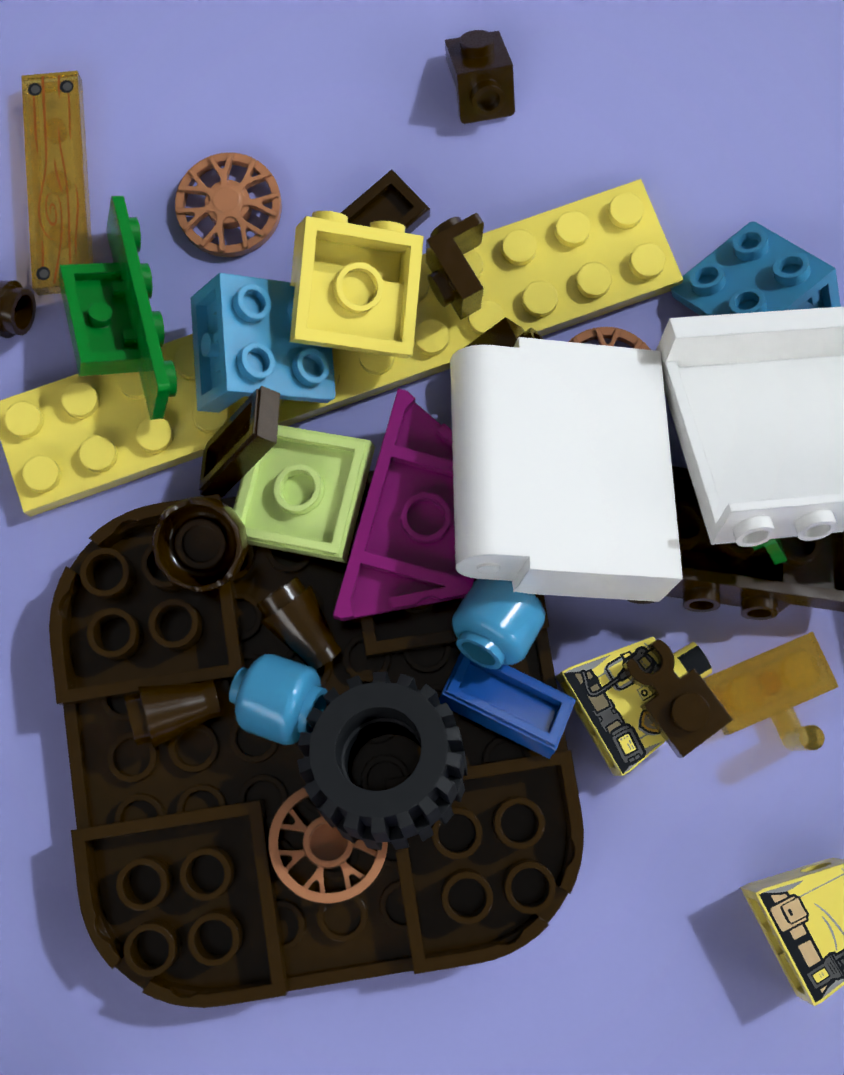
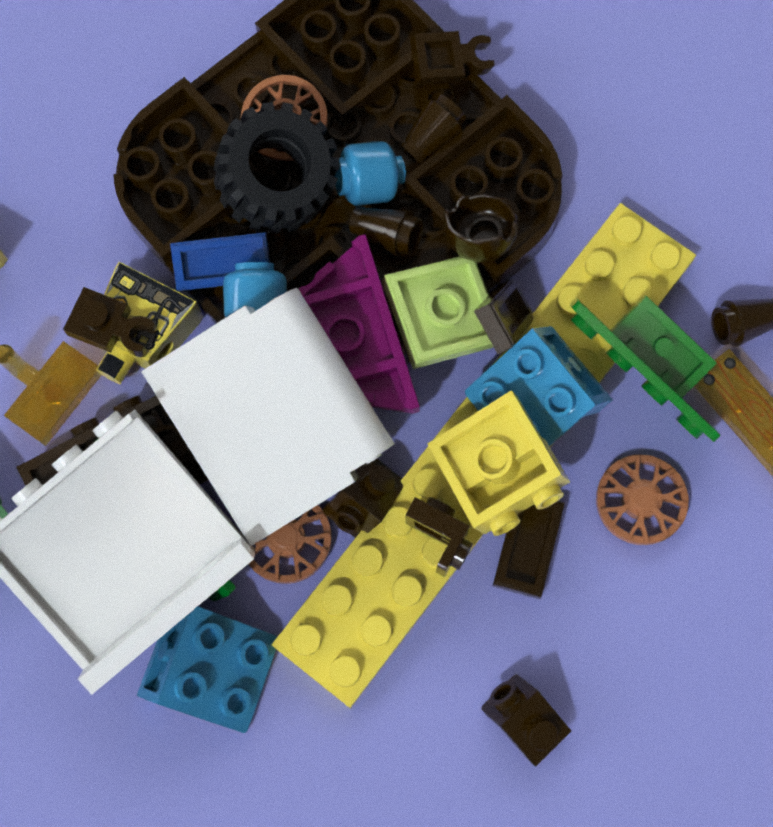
camera: 155 degrees right, 5 degrees down
none -> dark brown plate [410,31,495,85]

